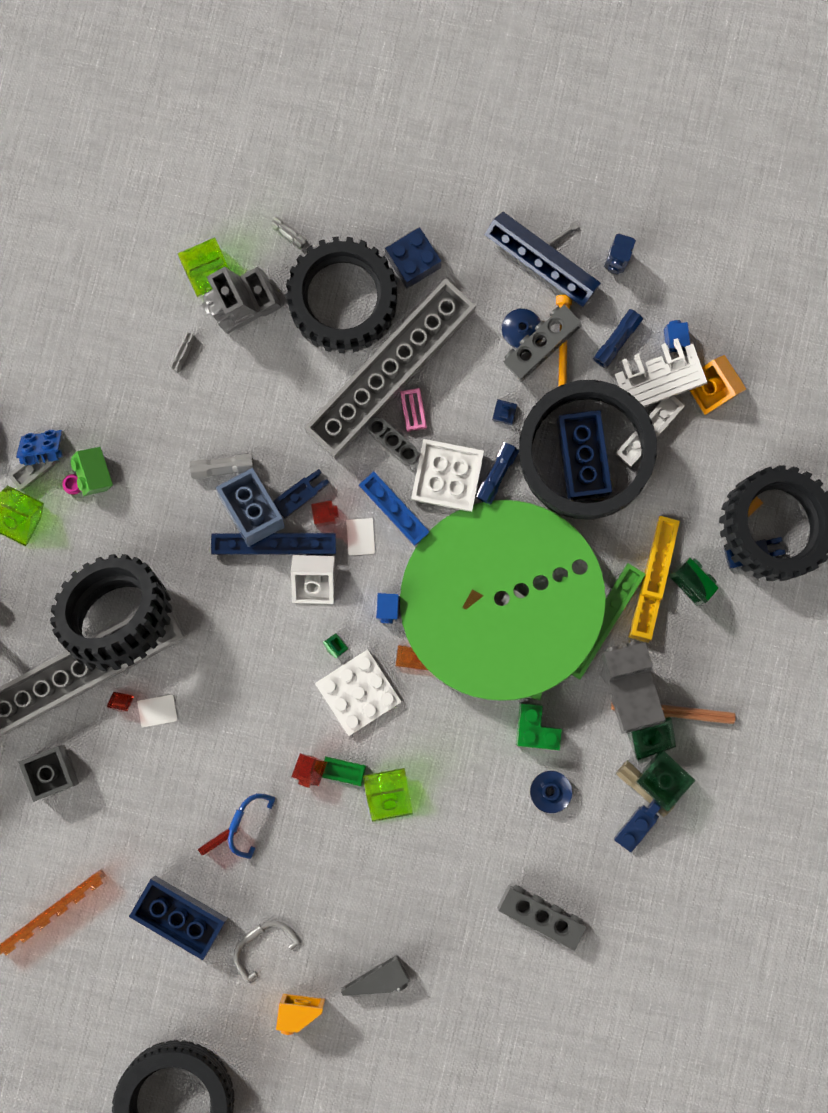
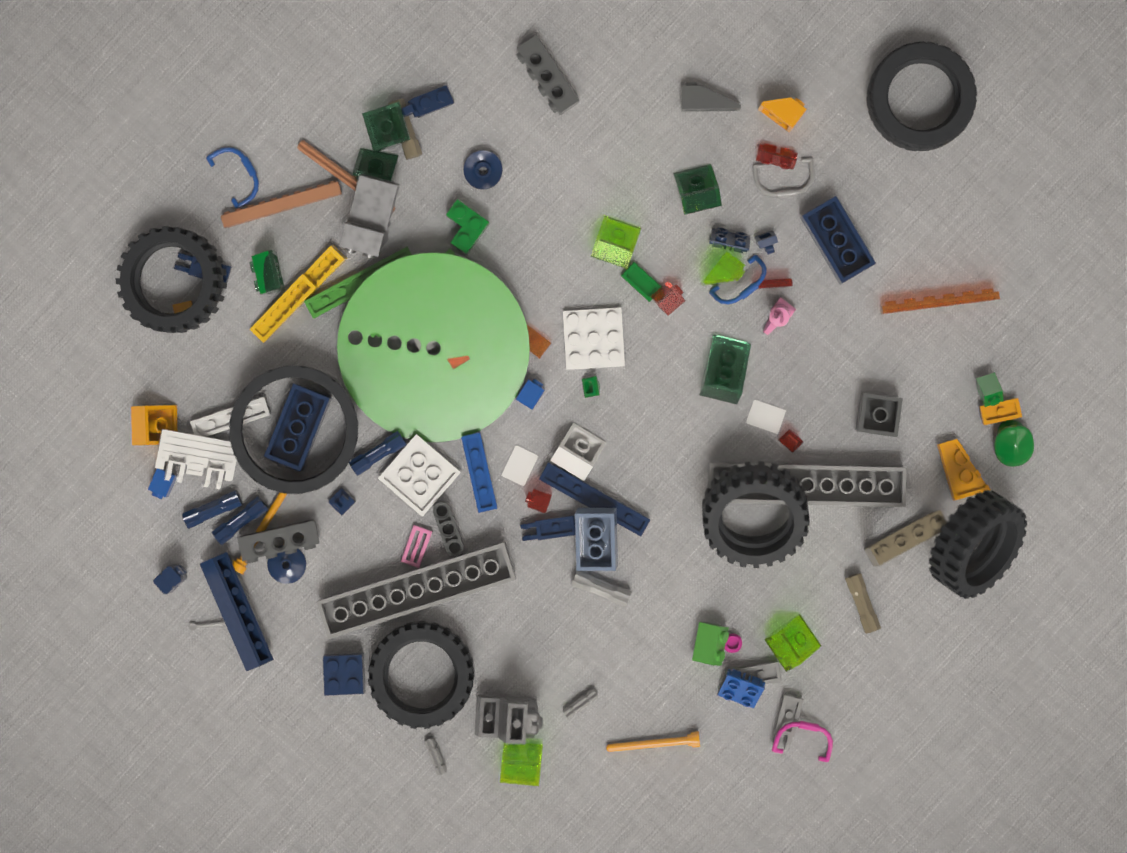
camera: 150 degrees left, 5 degrees up
none -> blue piece [206,147,259,209]
none -> dark blue axle [212,496,269,545]
none -> nougat piece [221,180,342,228]
none -> light orange piece [606,731,700,752]
none -> clear green slope [673,164,722,215]
none -> clear green slope [699,335,751,405]
none -> clear neon green slope [701,251,746,287]
none -> dark blue hinge [709,227,750,253]
none -> dark blue tile [754,230,778,255]
none -> clear red hinge [756,143,798,170]
none -> bright pink piece [763,297,796,335]

